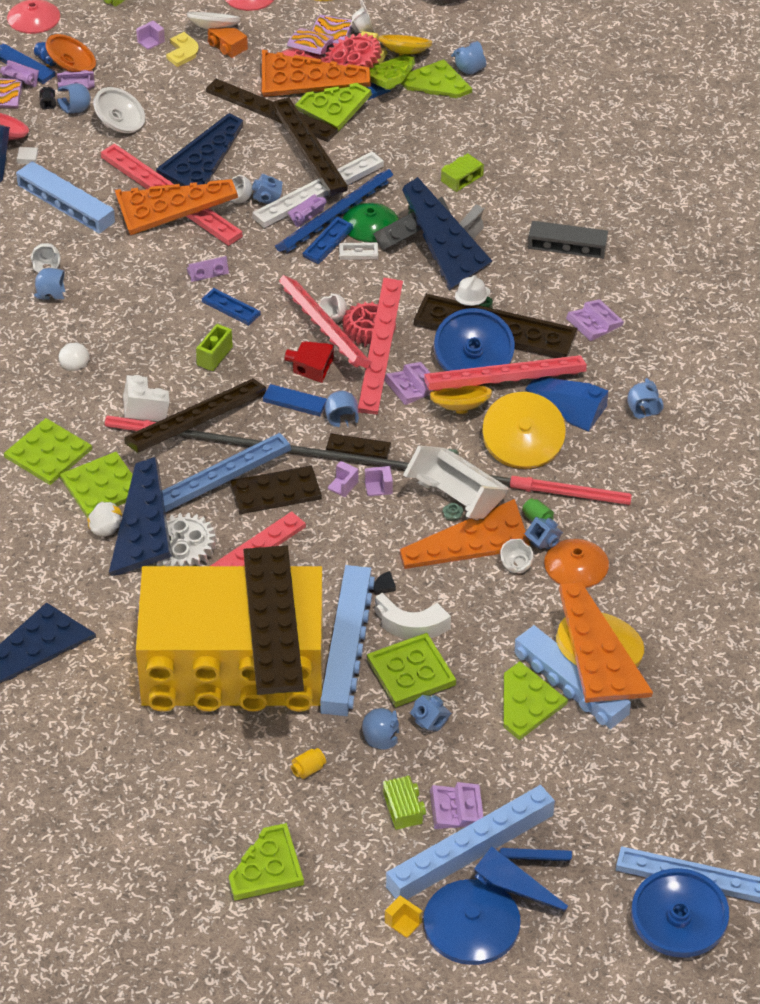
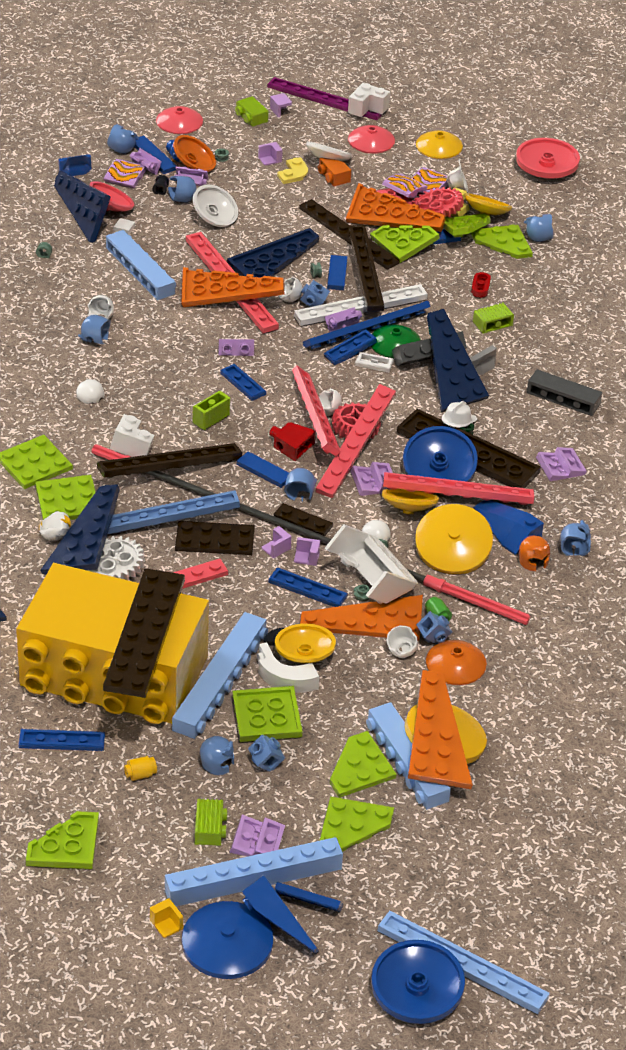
camera: 15 degrees right, 5 degrees down
none -> blue tile [19,729,105,751]
none -> sand green bush [215,148,229,162]
none -> blue tile [268,567,348,607]
none -> yellow dish [275,624,336,664]
none -> sand green bush [310,262,322,278]
none -> lime plate [320,796,394,852]
none -> blue tile [327,255,348,290]
none -> white hair [362,520,391,541]
none -> red plate [471,272,491,298]
none -> orange helmet [519,535,550,571]

